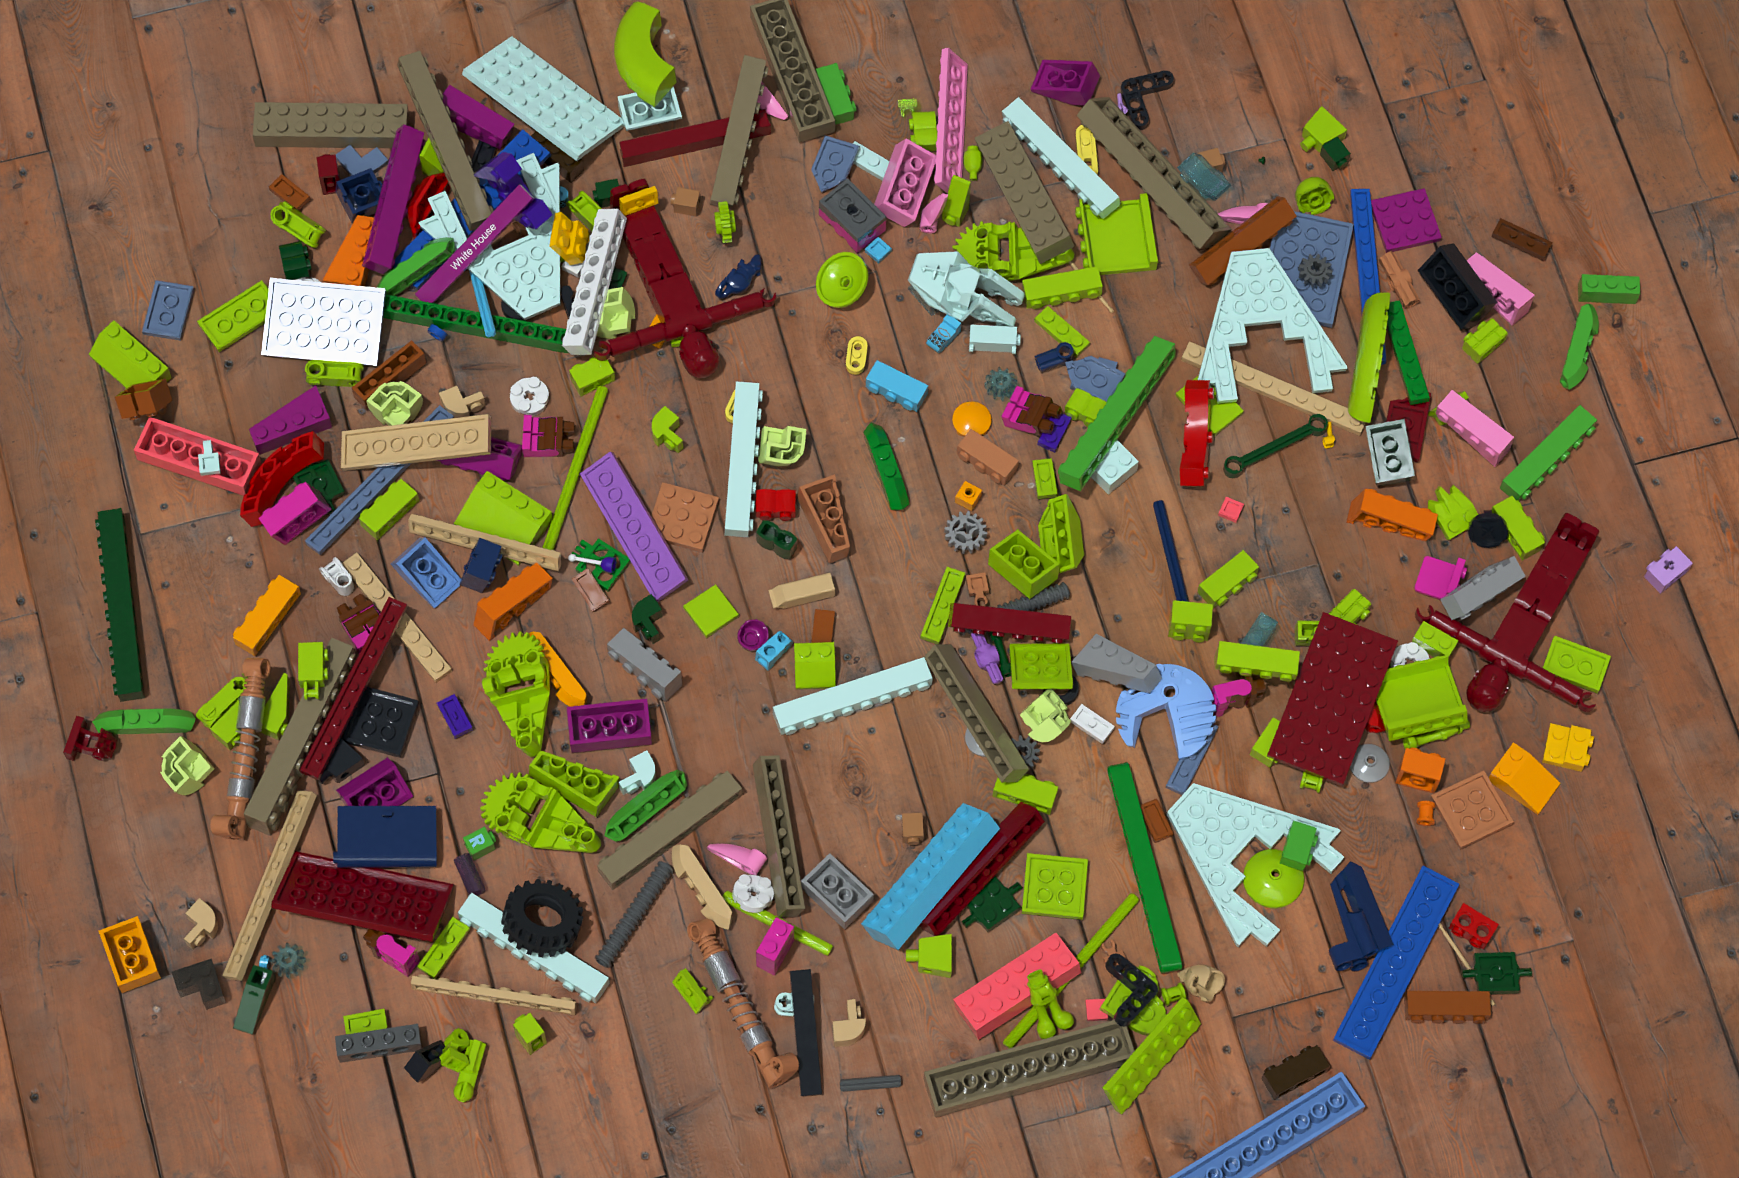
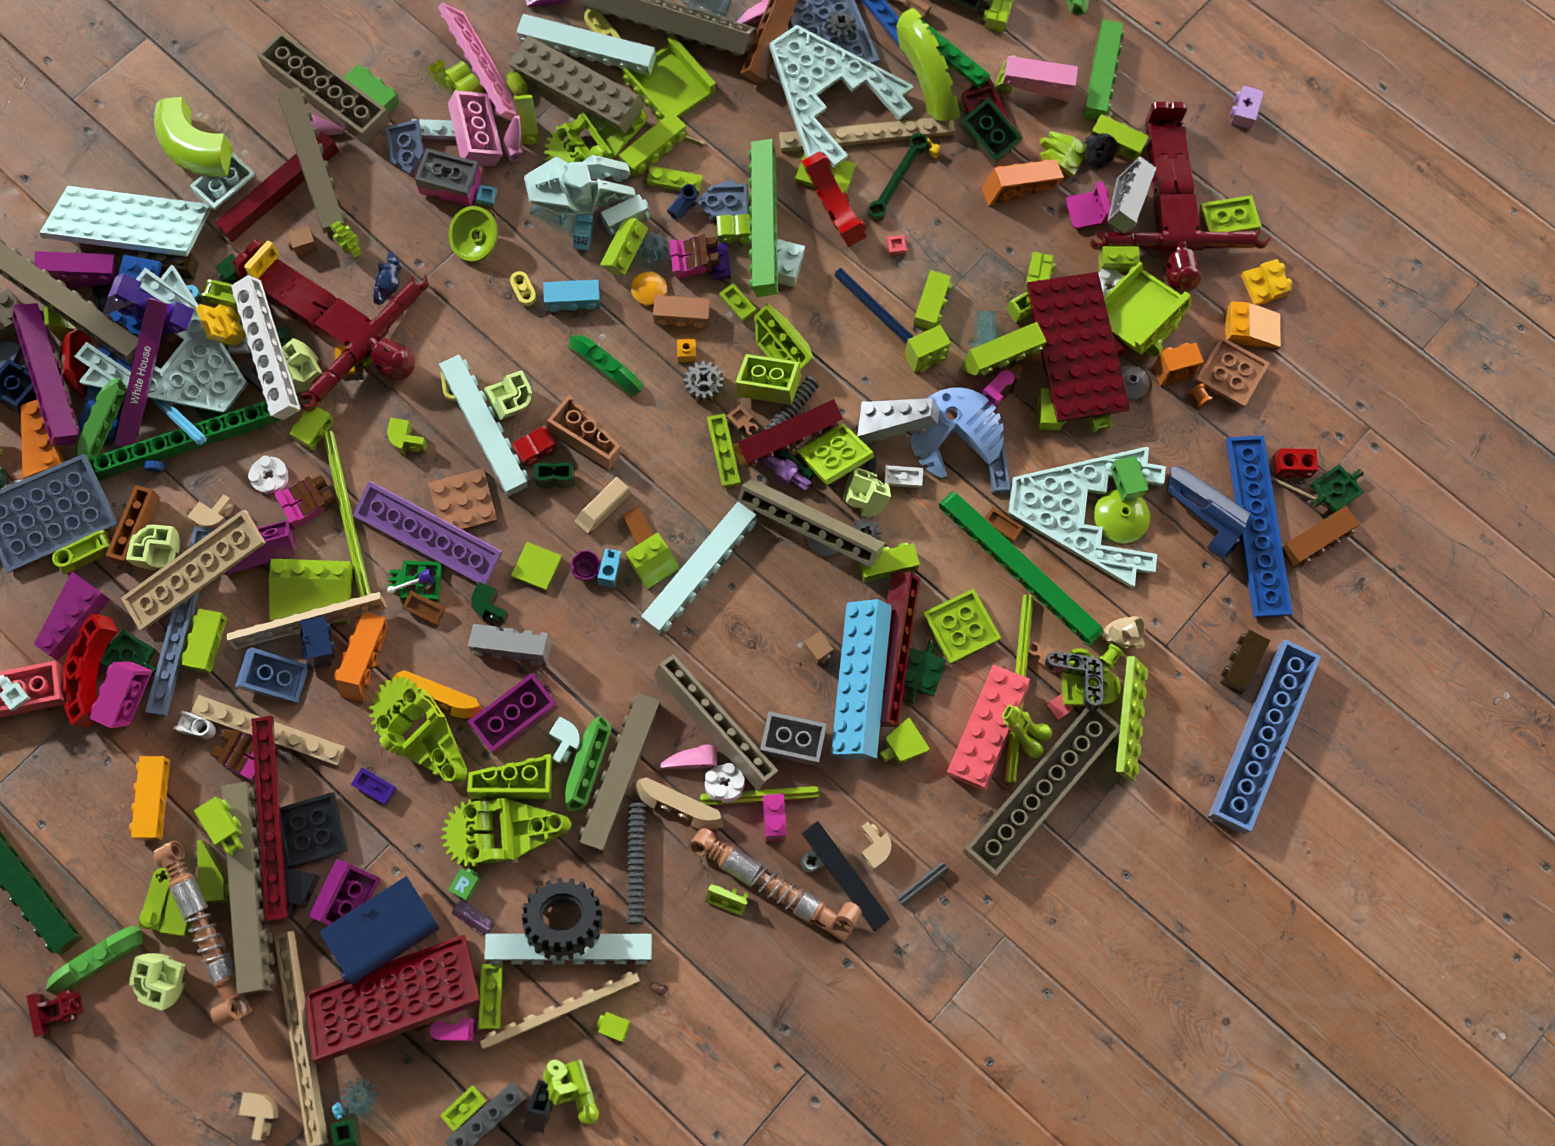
camera: 35 degrees left, 5 degrees up
none -> lime brick [600,218,649,275]

